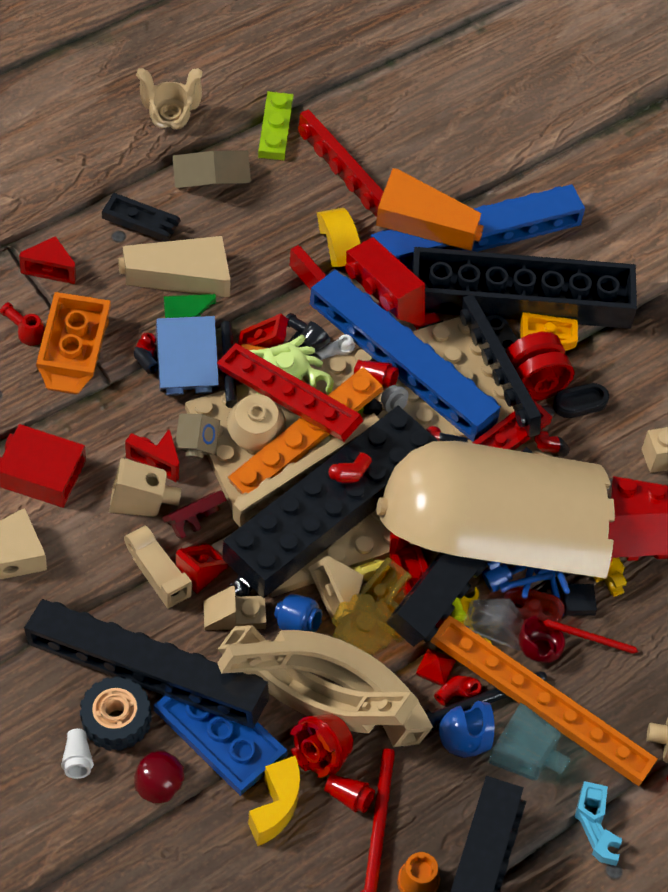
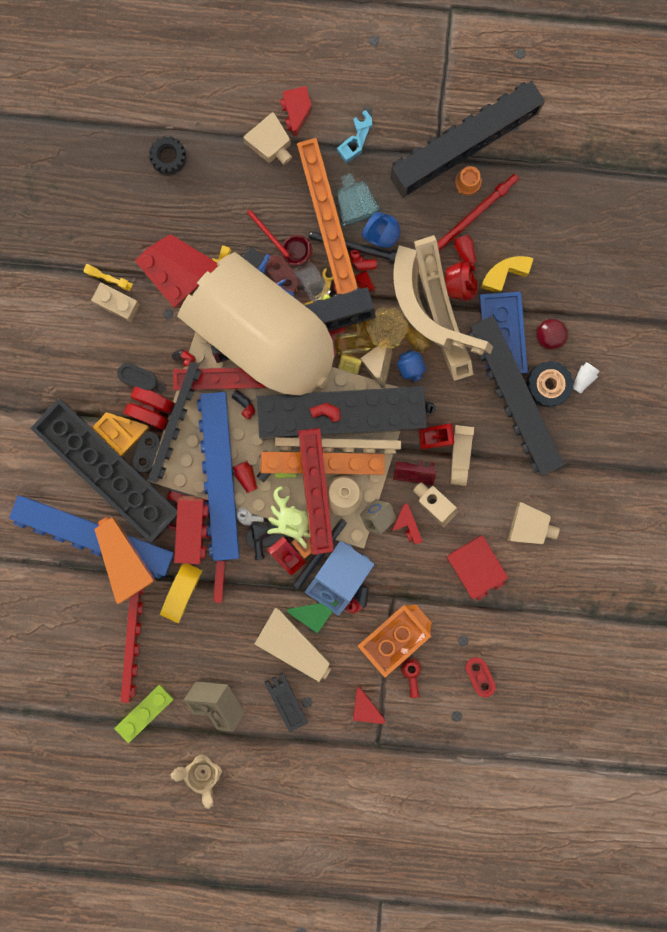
camera: 135 degrees left, 30 degrees up
tan slope [203,586,266,631] -> none
light grey plate [381,385,408,413] -> none

